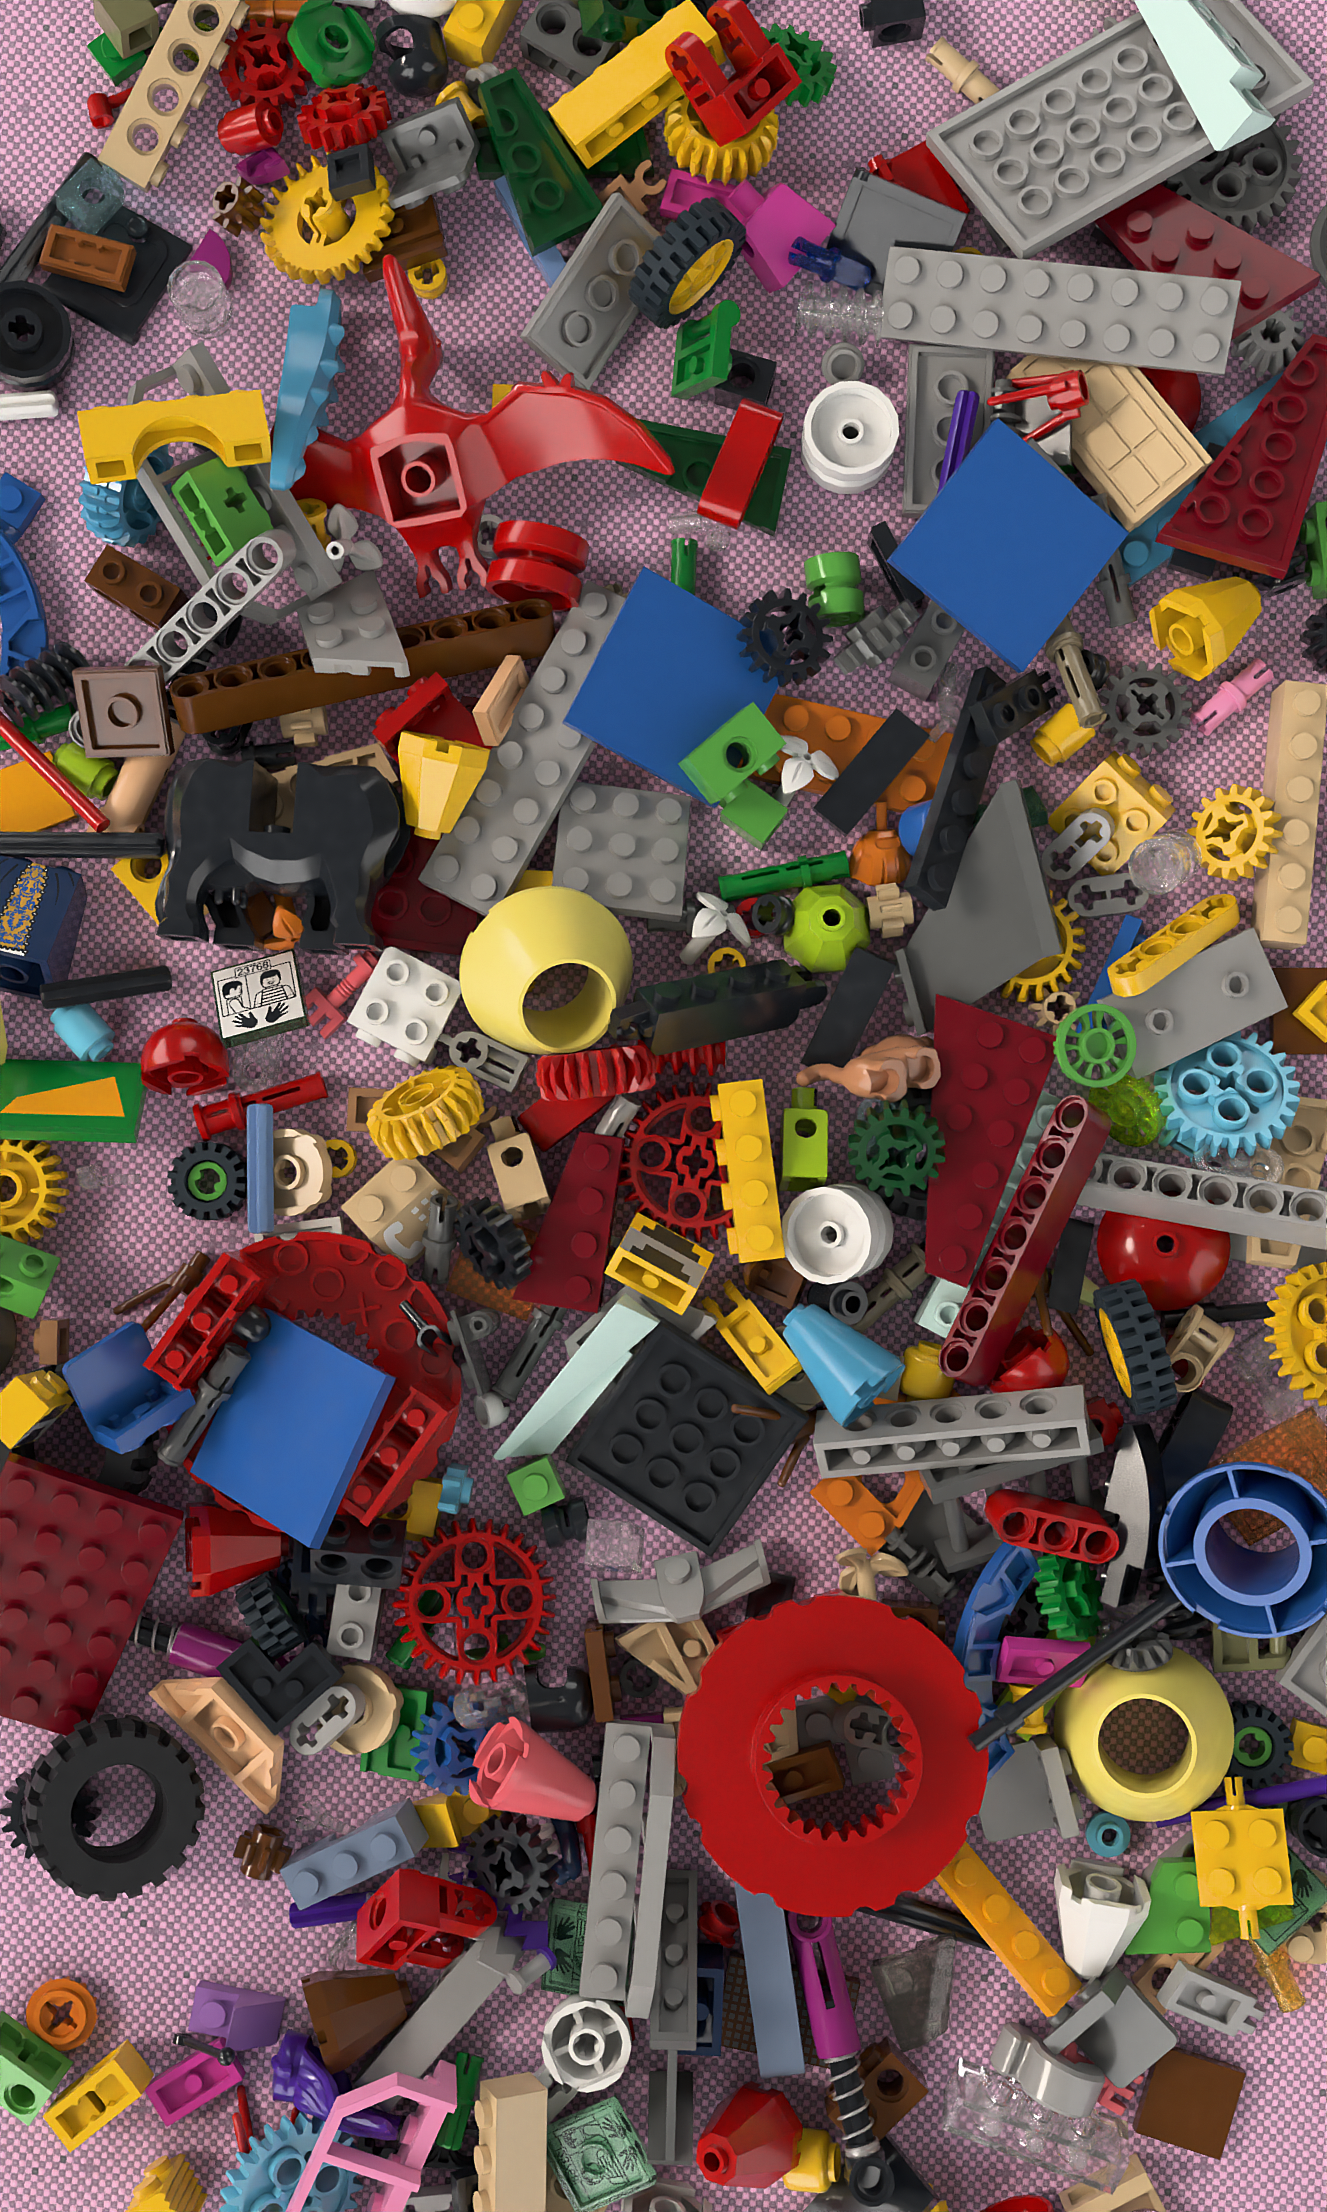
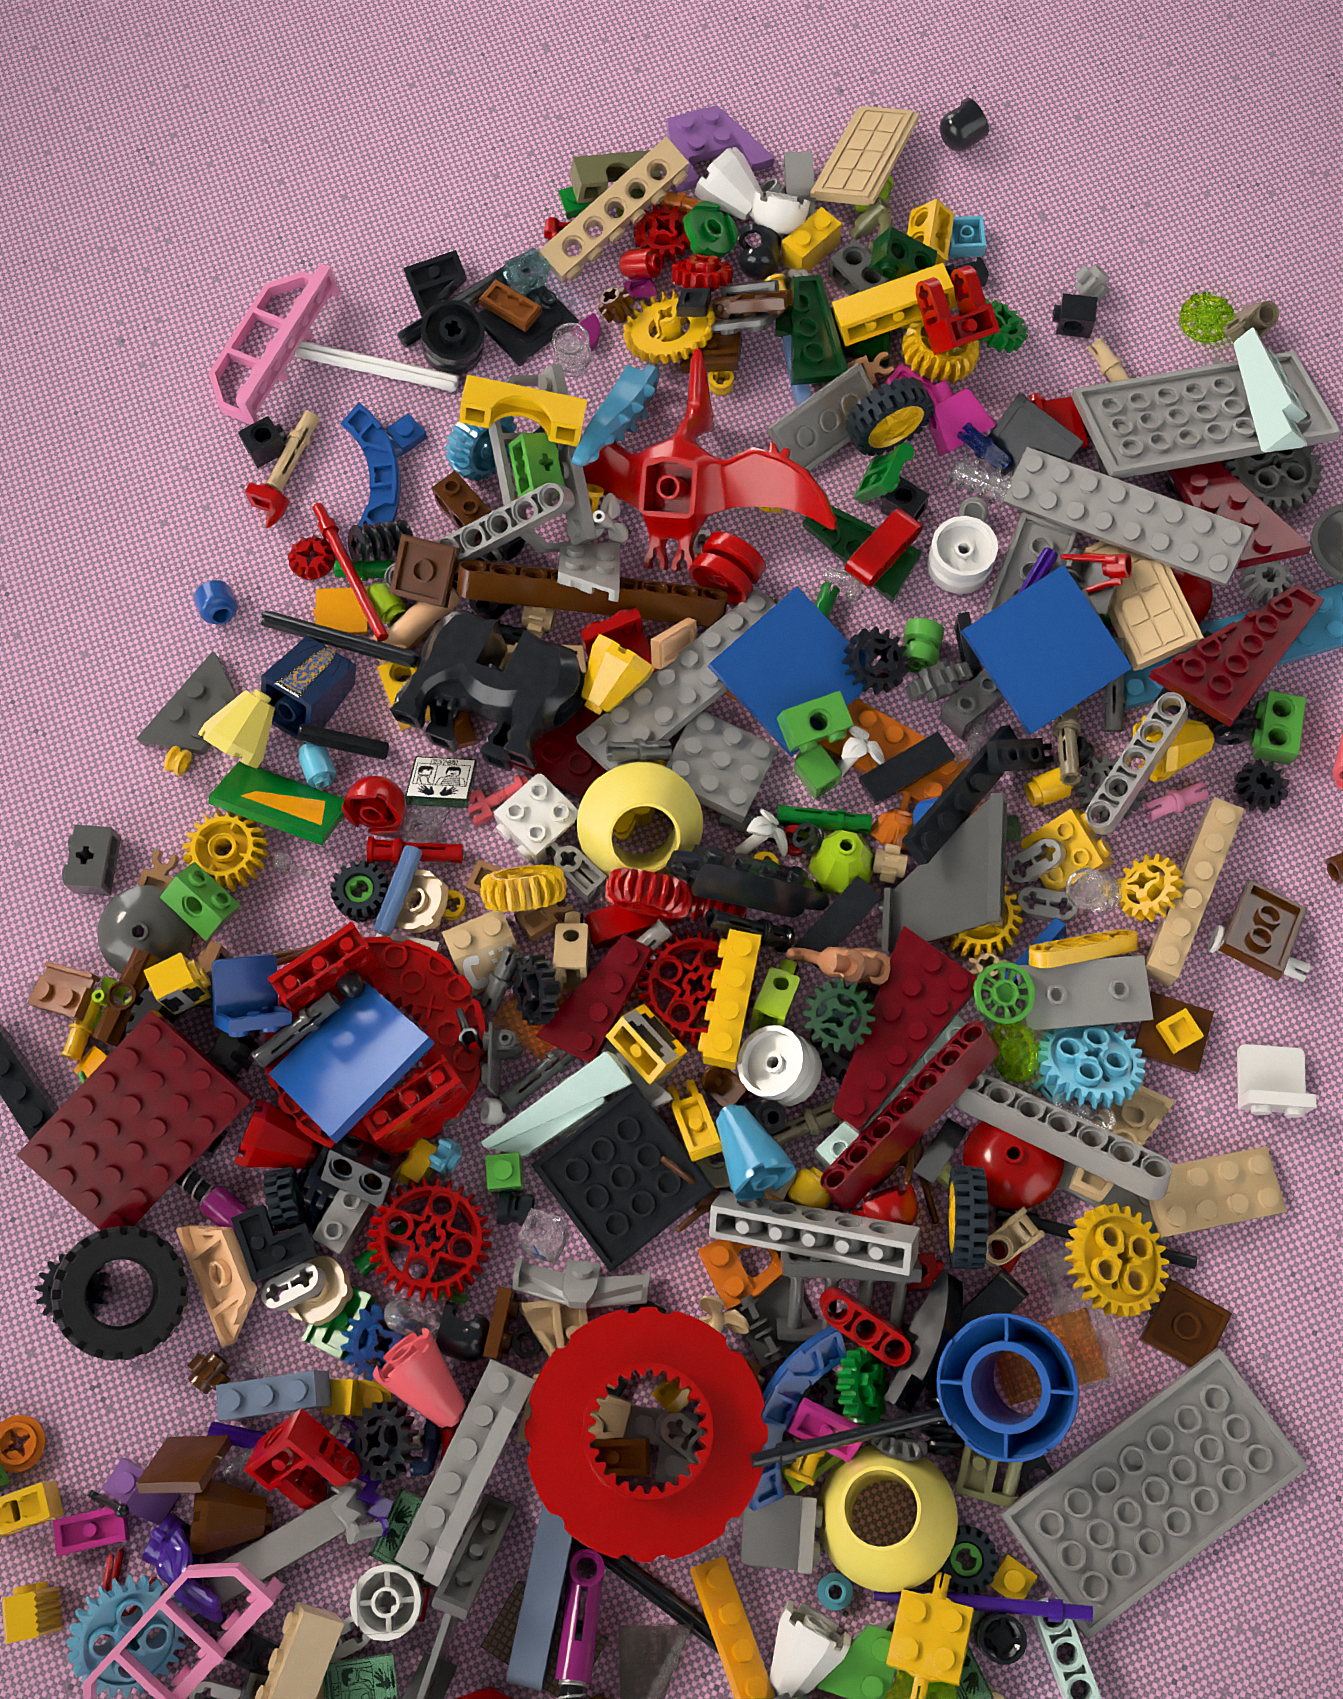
camera: 20 degrees right, 15 degrees down
orange plant [264,893,305,951] -> none
green axle [436,2051,485,2150] -> none
dark blue slope [677,1943,724,2056] -> none
red plate [697,1900,740,1948] -> none
none -> reddish brown tile [136,1435,232,1494]
none -> dark grey pin [606,738,672,762]
none -> black pin [704,908,795,953]
none -> reddish brown hinge [711,290,794,319]
none -> light grey beam [1085,692,1188,835]

